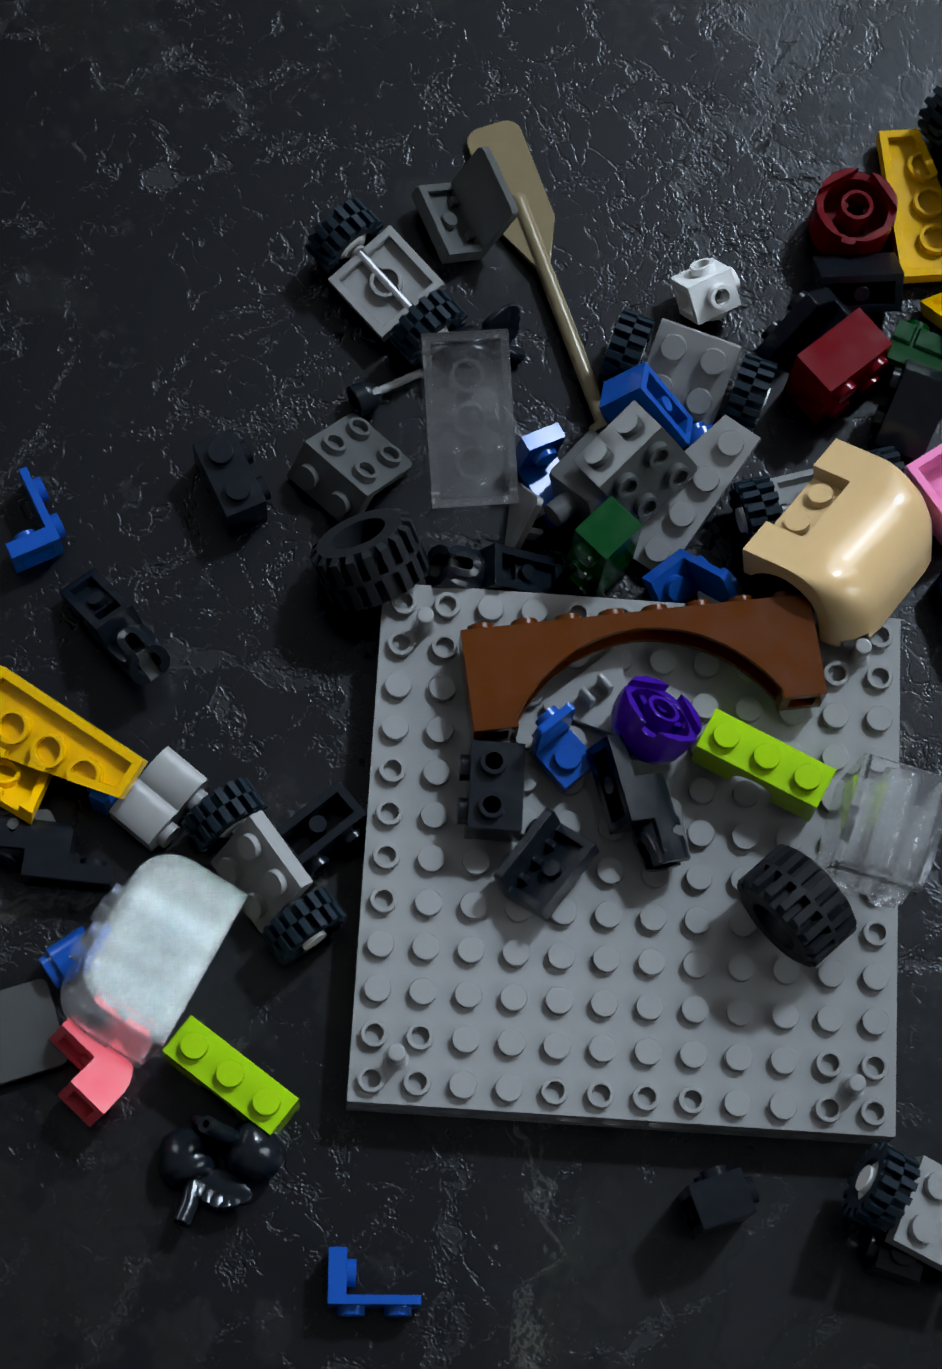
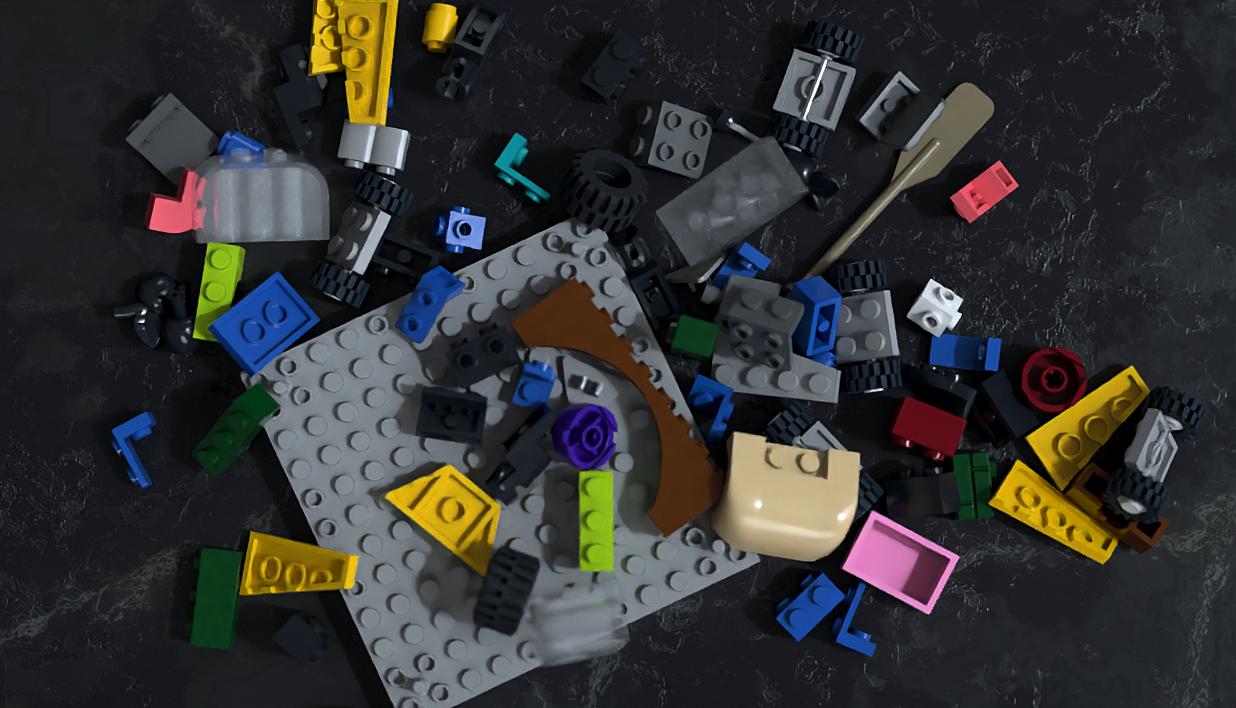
camera: 65 degrees right, 15 degrees up
none -> dark green brick [186,547,245,650]
none -> dark green brick [191,383,280,477]
none -> blue plate [207,271,320,378]
none -> yellow wing [239,531,359,595]
none -> yellow wing [385,464,502,577]
none -> blue bracket [395,266,466,344]
none -> yellow brick [422,3,458,53]
none -> blue brick [432,206,486,254]
none -> teal bracket [494,133,552,204]
none -> blue bracket [928,333,1002,373]
none -> coral brick [950,160,1019,223]

